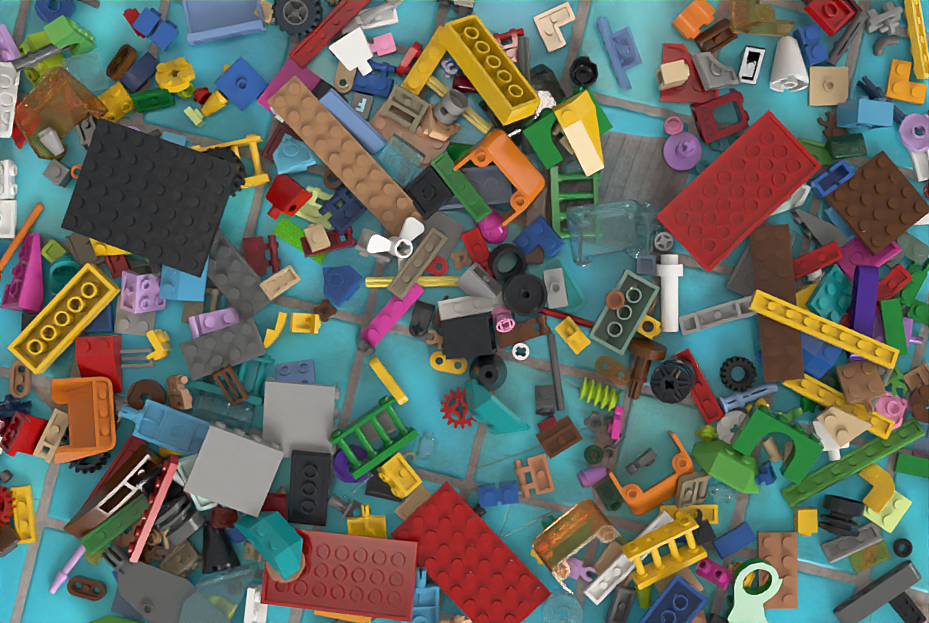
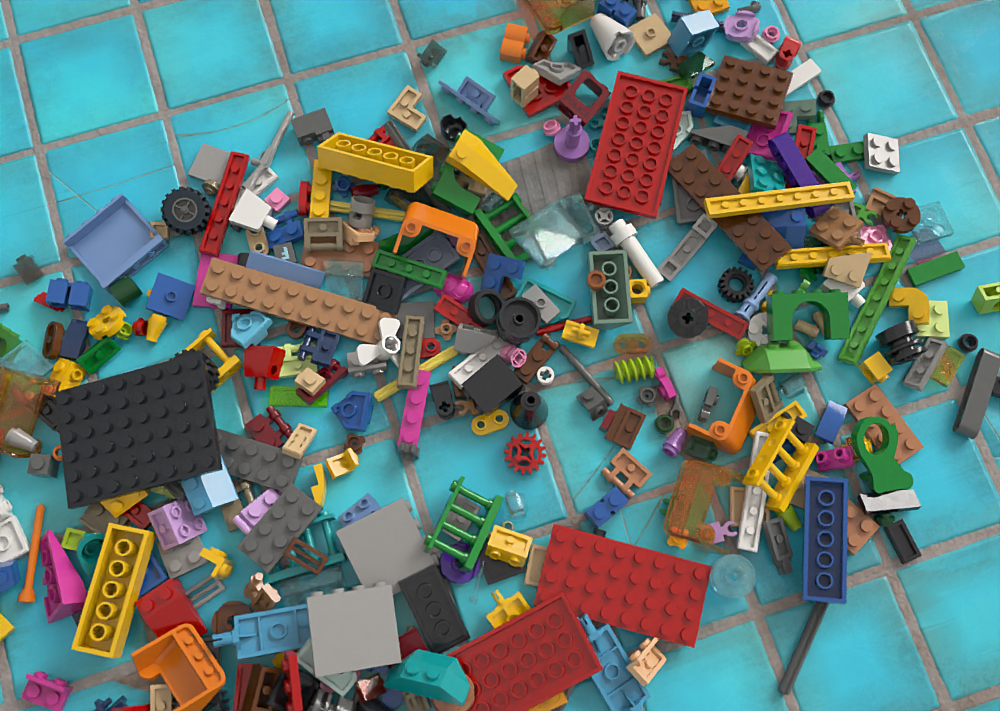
camera: 35 degrees left, 15 degrees down
medium nougat plate [9,360,32,398] -> none
yellowish green plate [184,106,206,128] -> none
dark grey bracket [327,494,371,520] -> none
yellow beam [368,356,409,405] -> none
teal wedge [465,379,531,434] -> none
reddish brown piece [627,337,667,400] -> none
none -> dark green piece [108,274,143,308]

